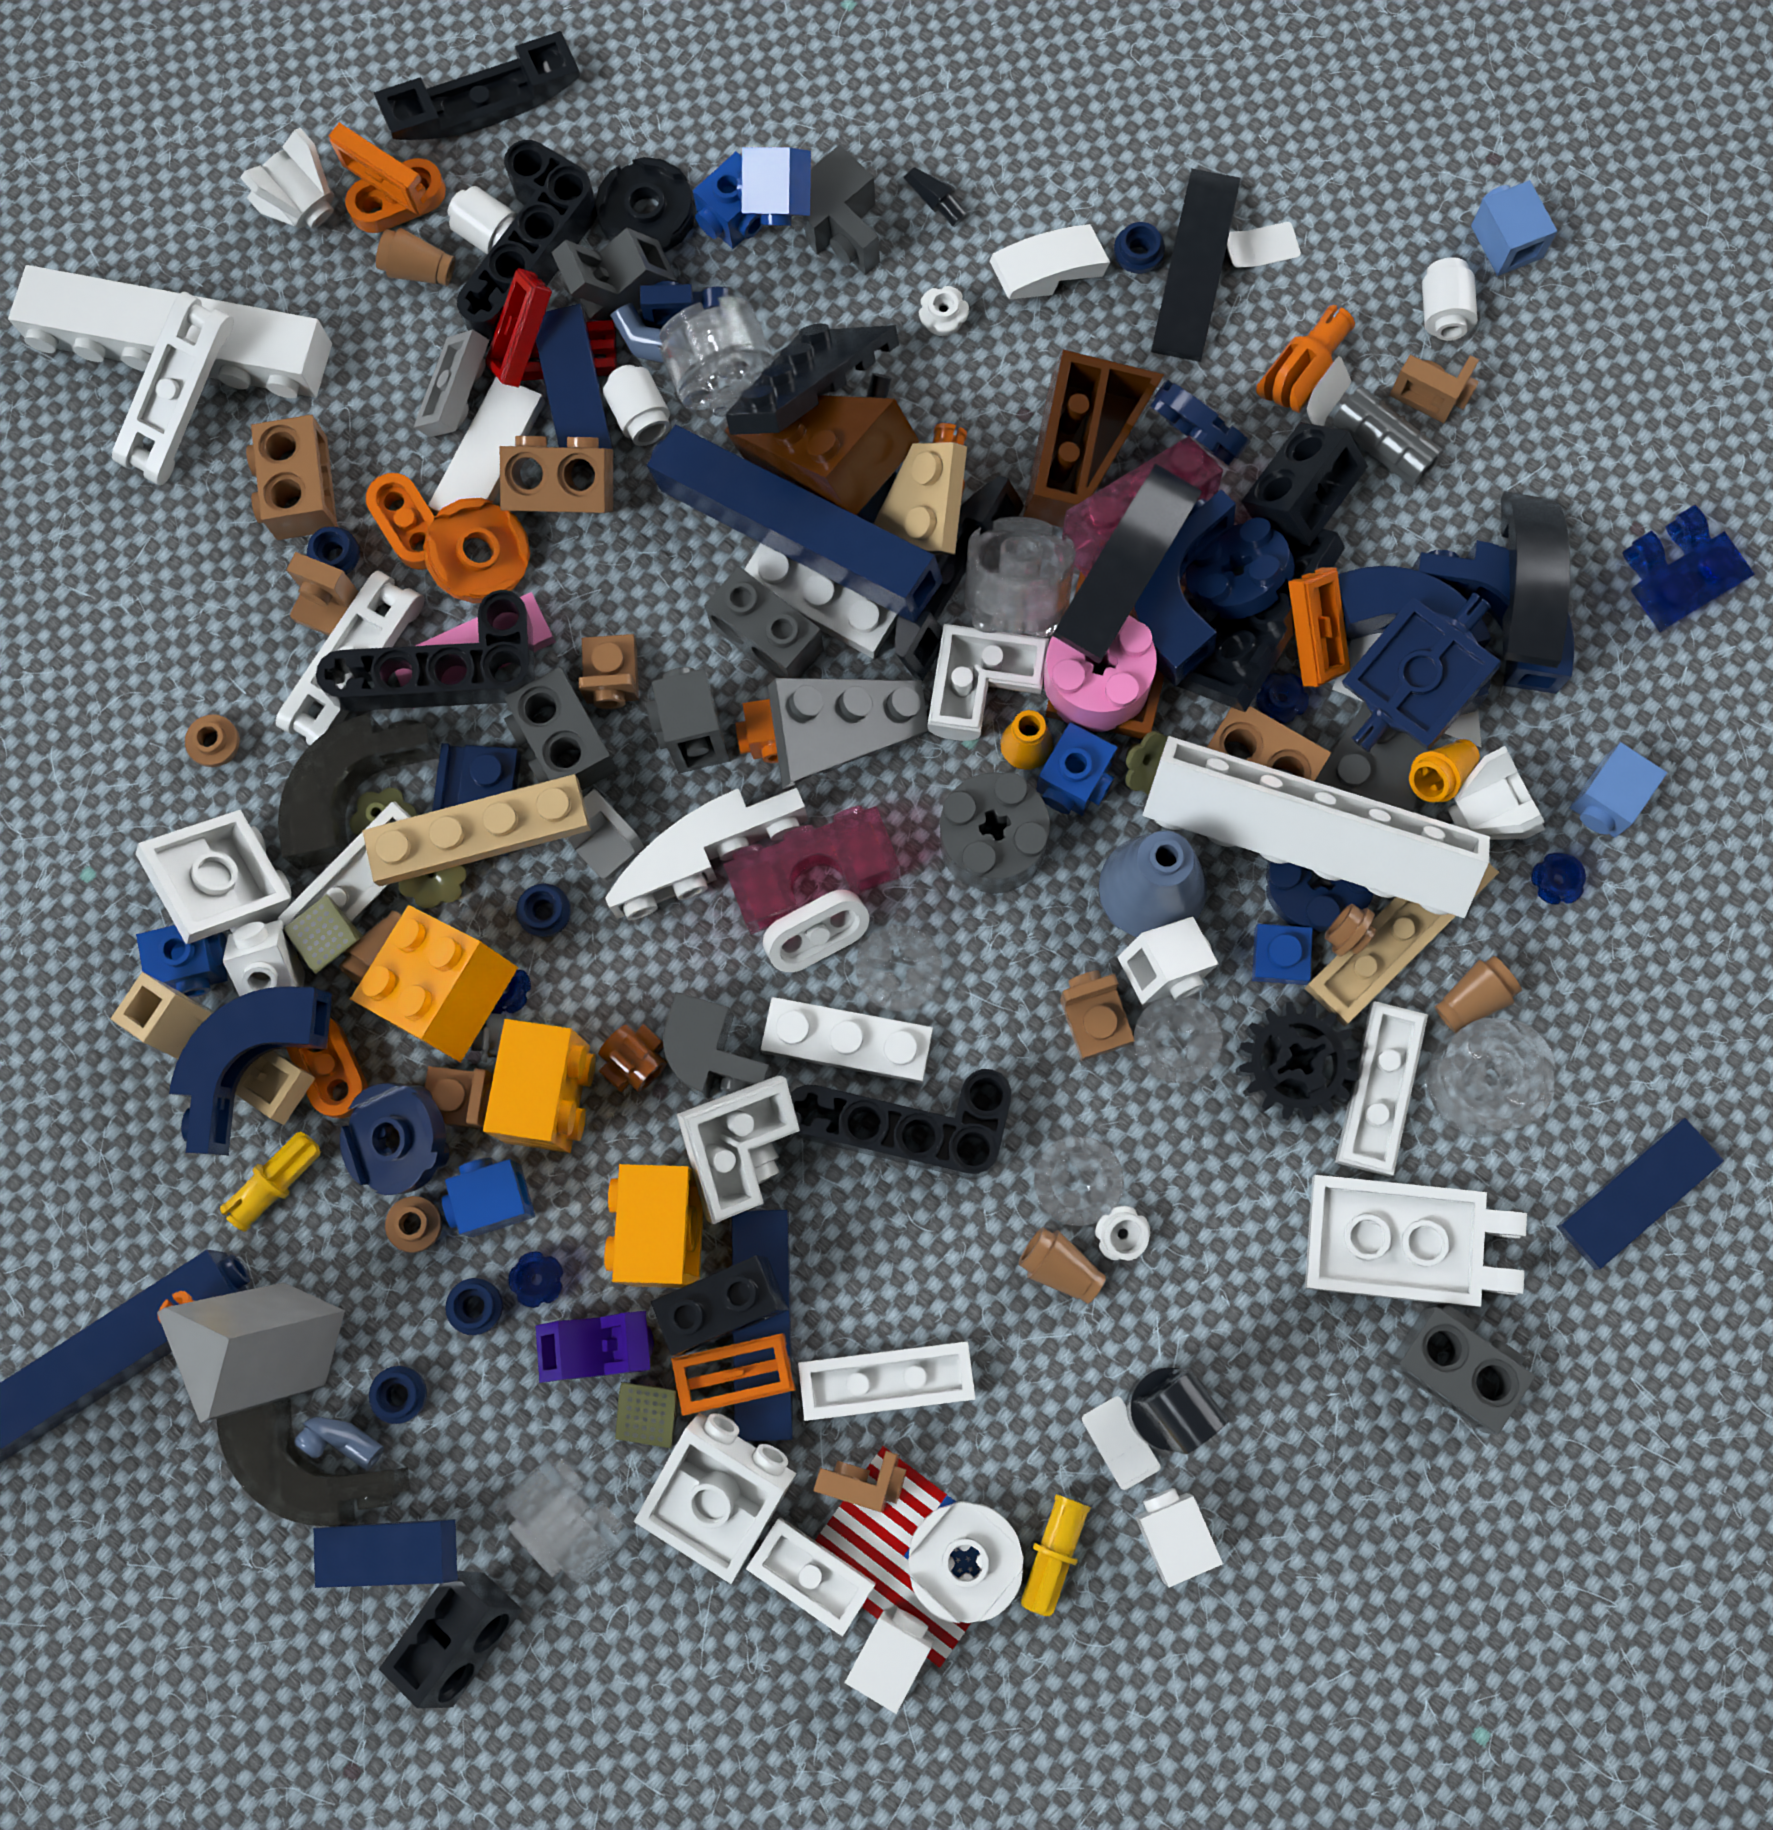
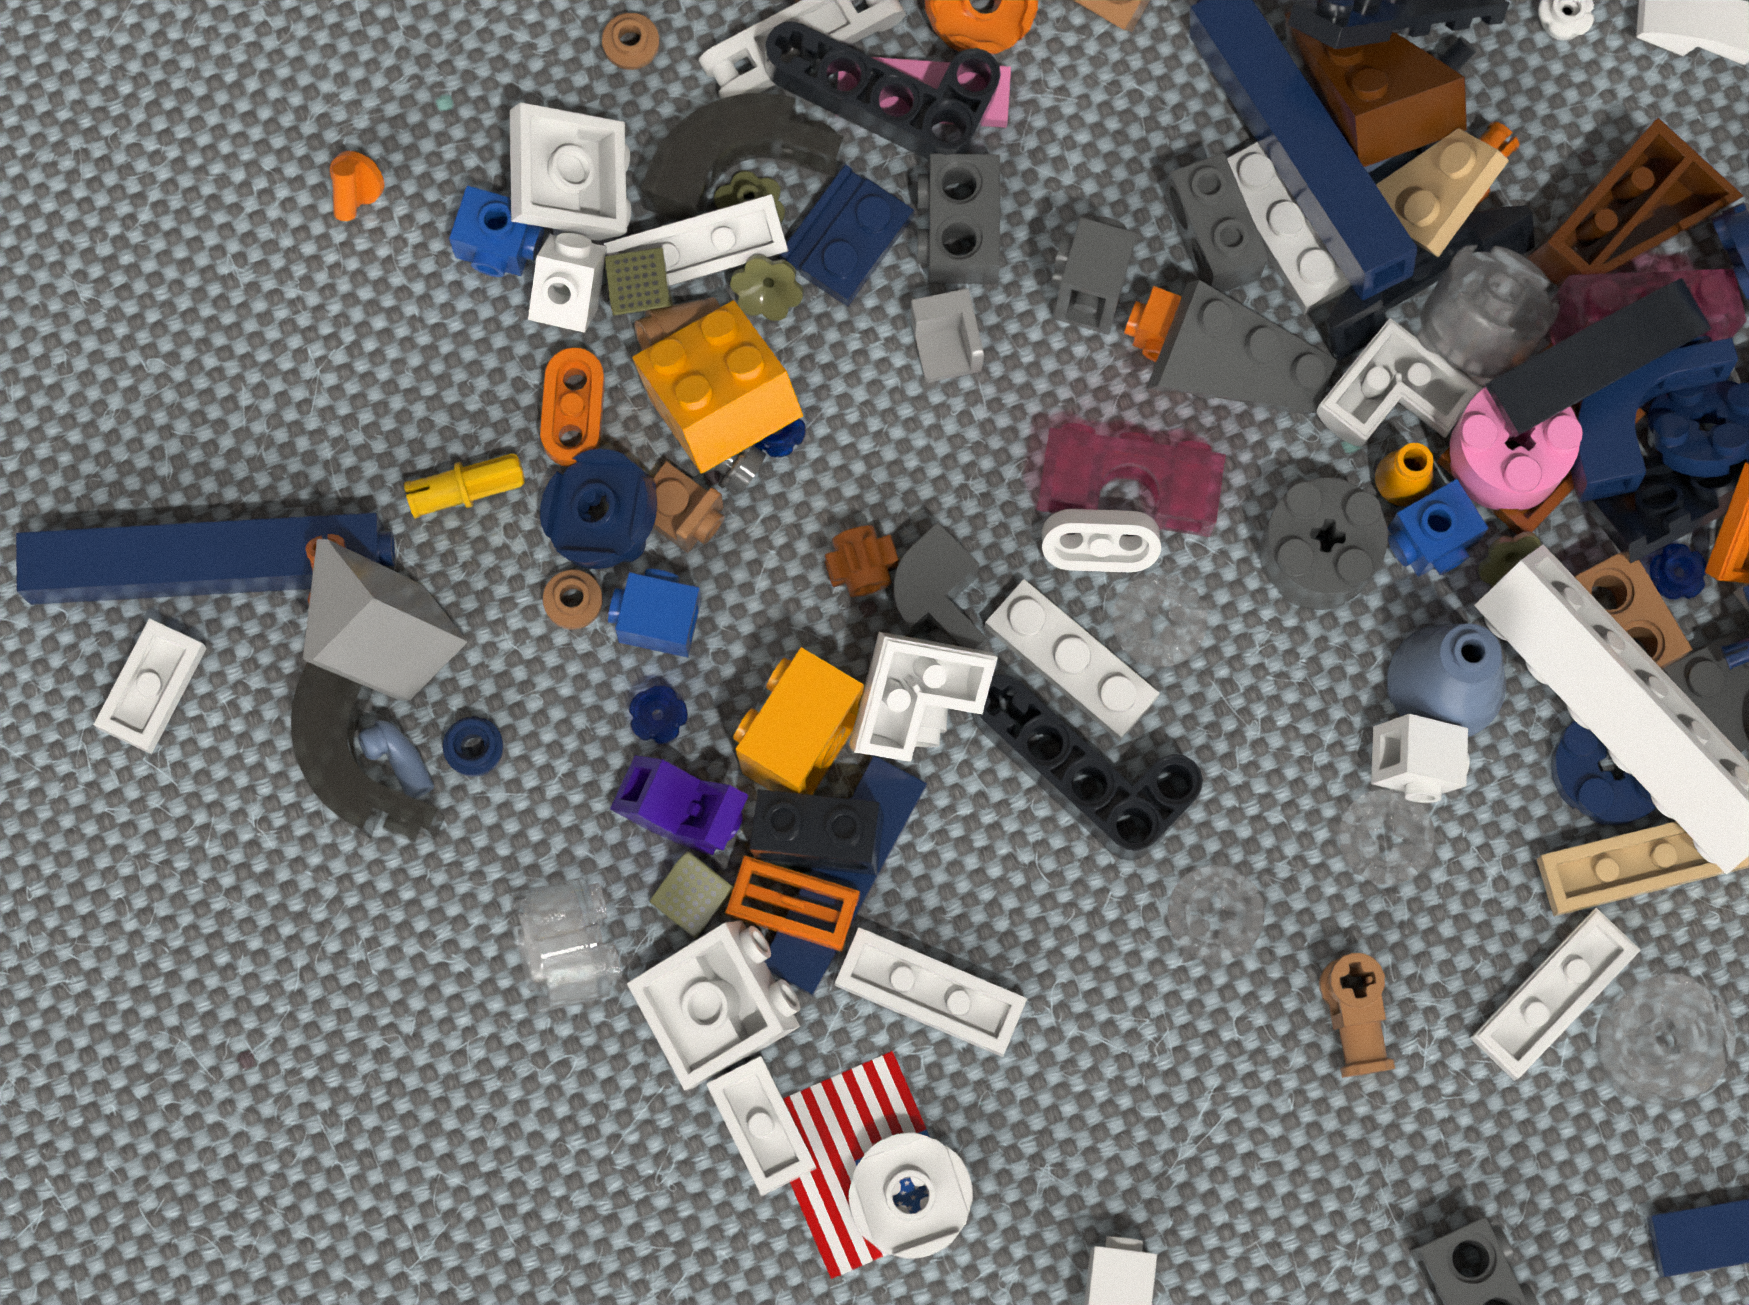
camera: 20 degrees right, 0 degrees up
tan arch [110,972,315,1125] -> none
dark blue arch [169,986,332,1156] -> none
dark blue tile [313,1519,458,1588] -> none
tan plate [362,774,591,887] -> none
black brick [379,1570,523,1709] -> none
dark blue plate [445,1278,503,1335] -> none
light orange brick [483,1019,596,1153] -> none
dark blue plate [516,883,571,938] -> none
medium nougat bracket [579,634,639,709] -> none
white slope [605,788,808,920] -> none
medium nougat bracket [813,1451,906,1512] -> none
white brick [845,1609,934,1714] -> none
medium nougat cone [1018,1227,1106,1304] -> none
yellow axle [1021,1494,1091,1616] -> none
medium nougat bracket [1060,970,1135,1061] -> none
white sticker [1082,1396,1161,1490] -> none
white plate [1095,1206,1150,1261] -> none
black beam [1126,1367,1229,1455] -> none
black gear [1235,1002,1360,1124] -> none
blue plate [1252,924,1313,985] -> none
white tile [1305,1175,1527,1308] -> none
medium nougat plate [1325,904,1376,957] -> none
medium nougat cone [1434,956,1522,1033] -> none
none -> white plate [93,618,207,754]
none -> orange plate [330,151,385,221]
none -> medium nougat connector [1319,953,1396,1078]

